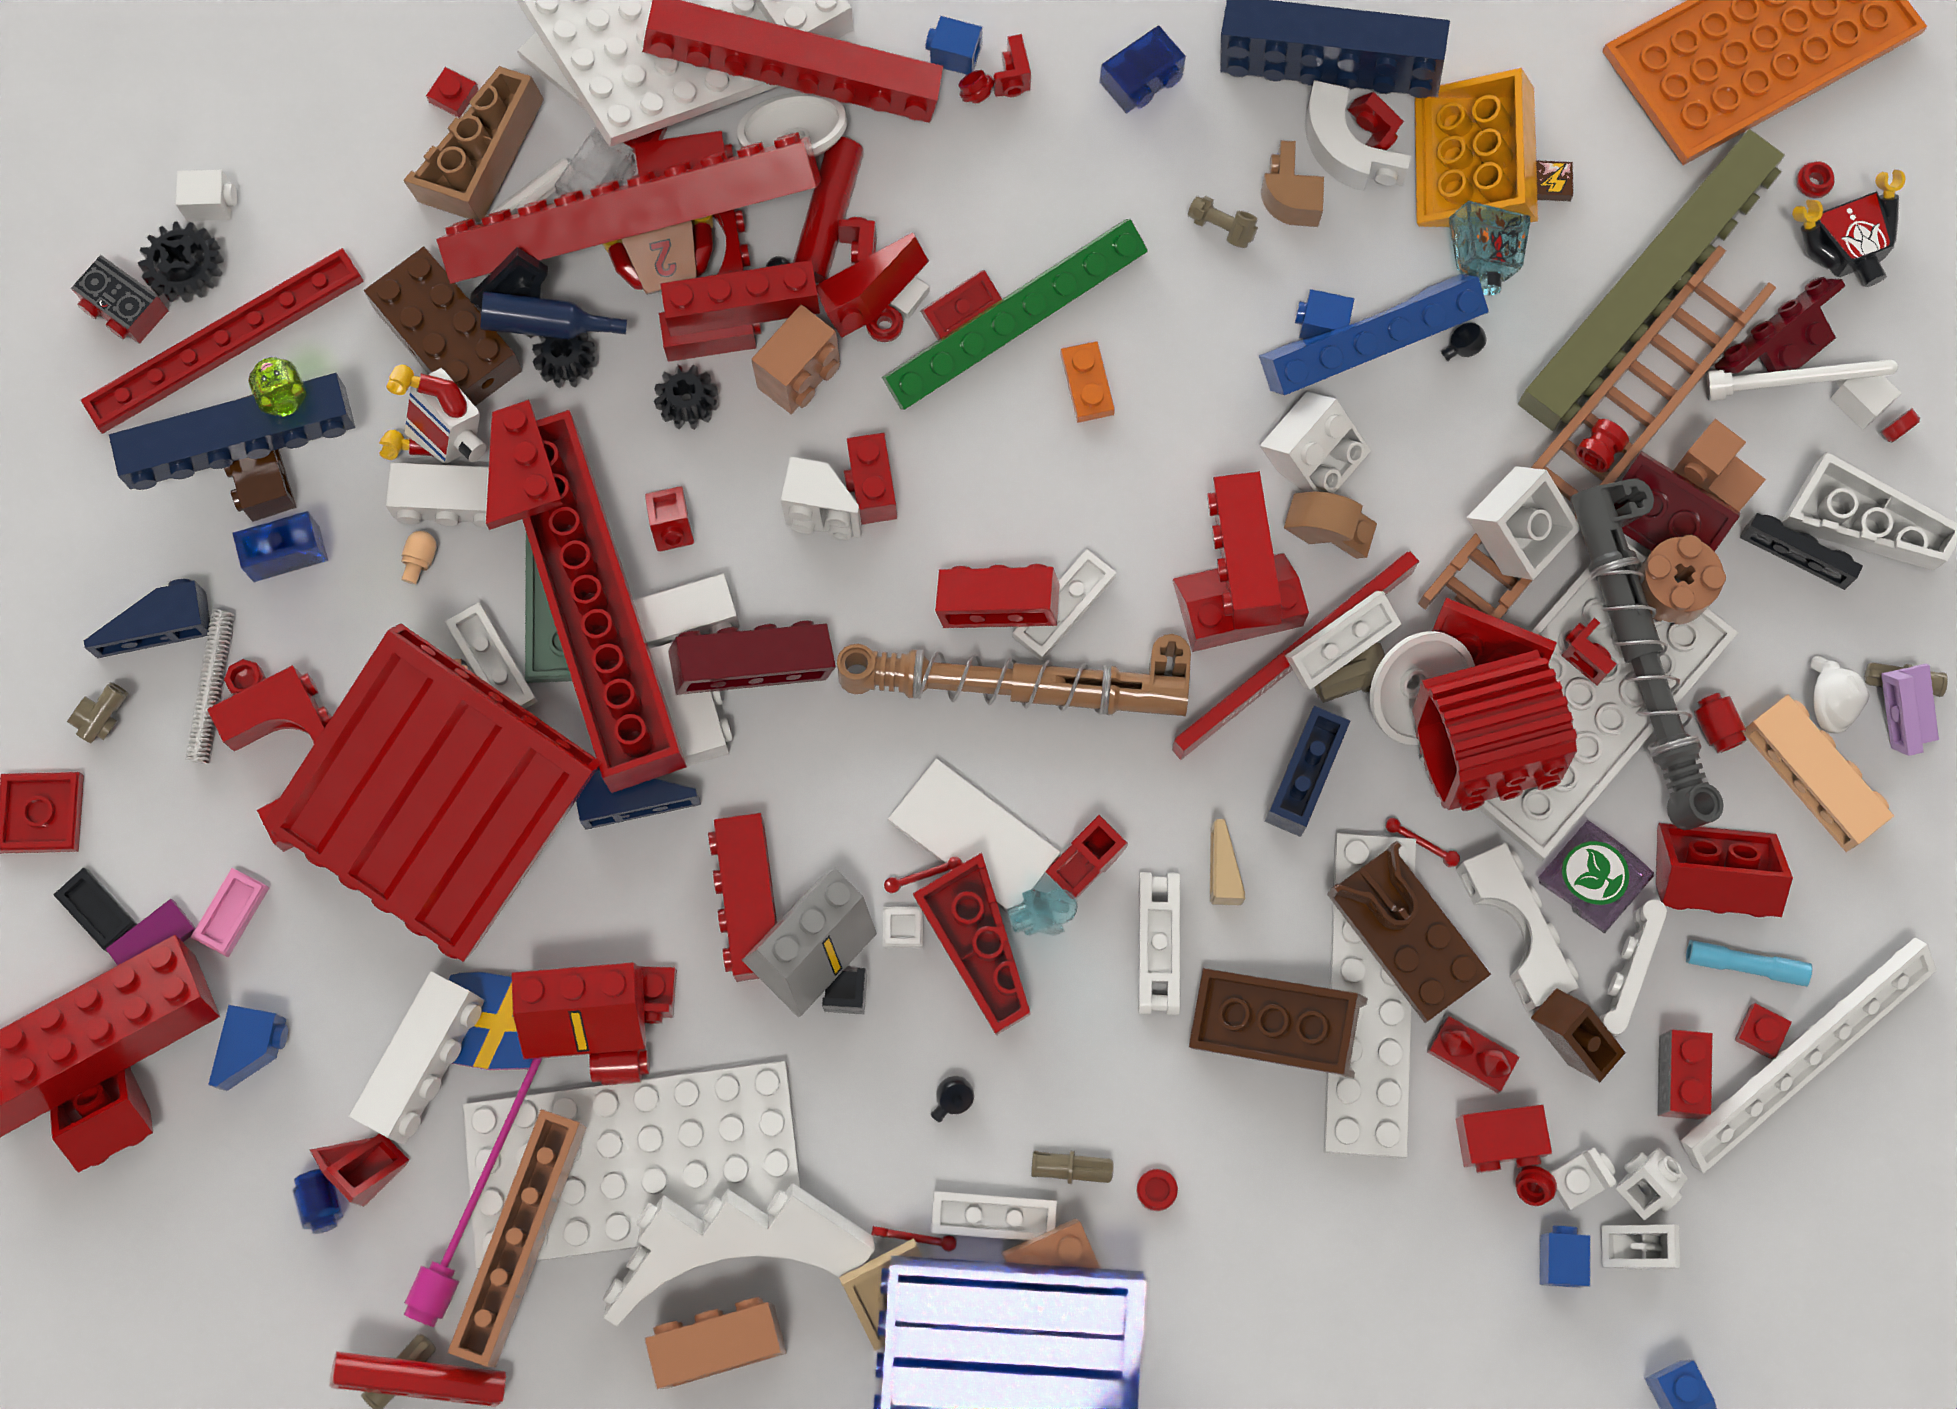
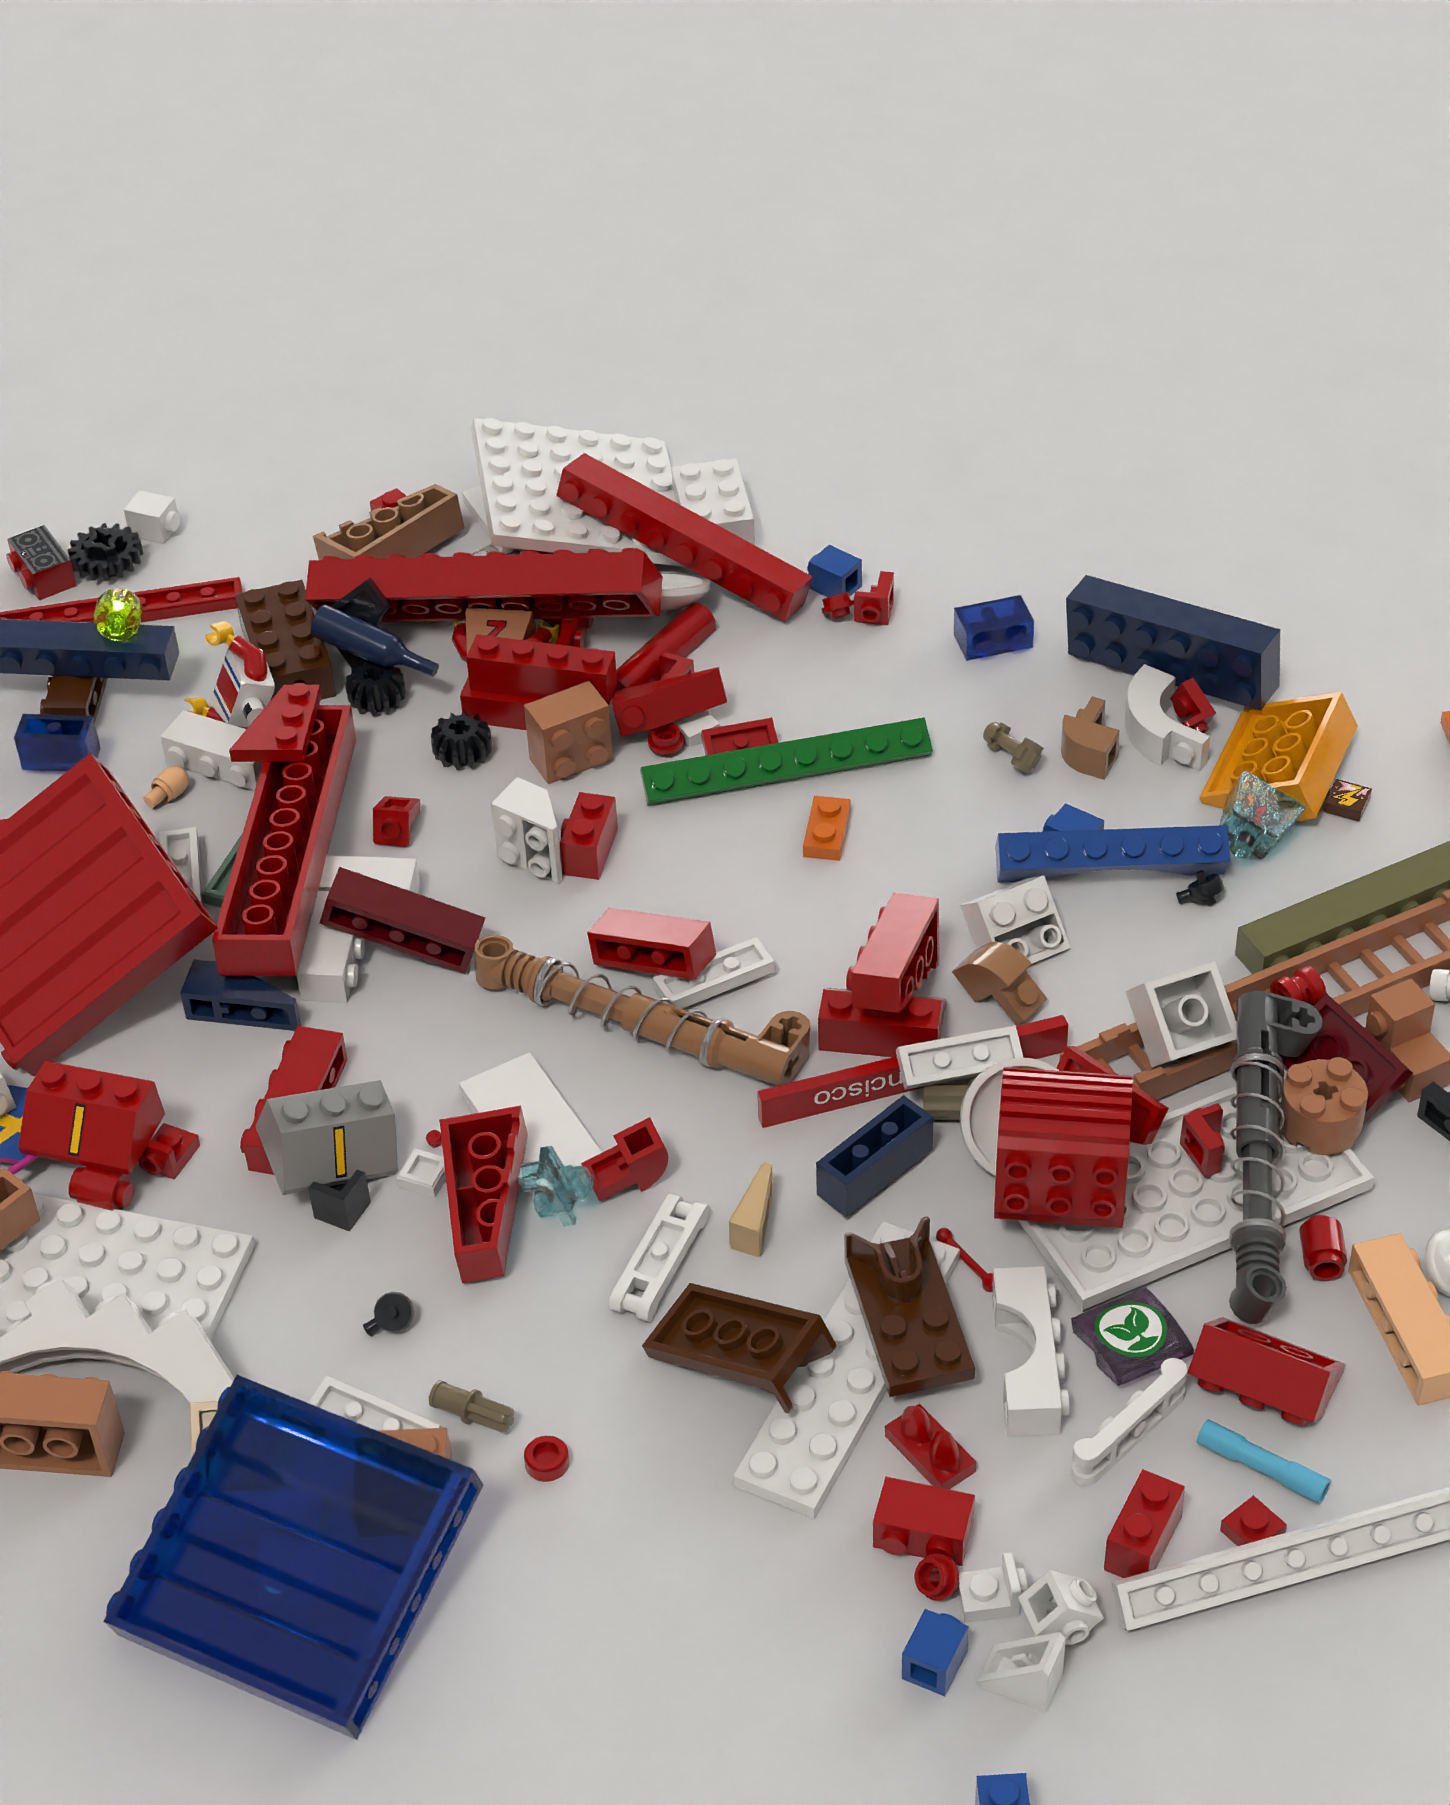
camera: 25 degrees right, 30 degrees down
reddish brown brick [1531,988,1626,1083] -> none

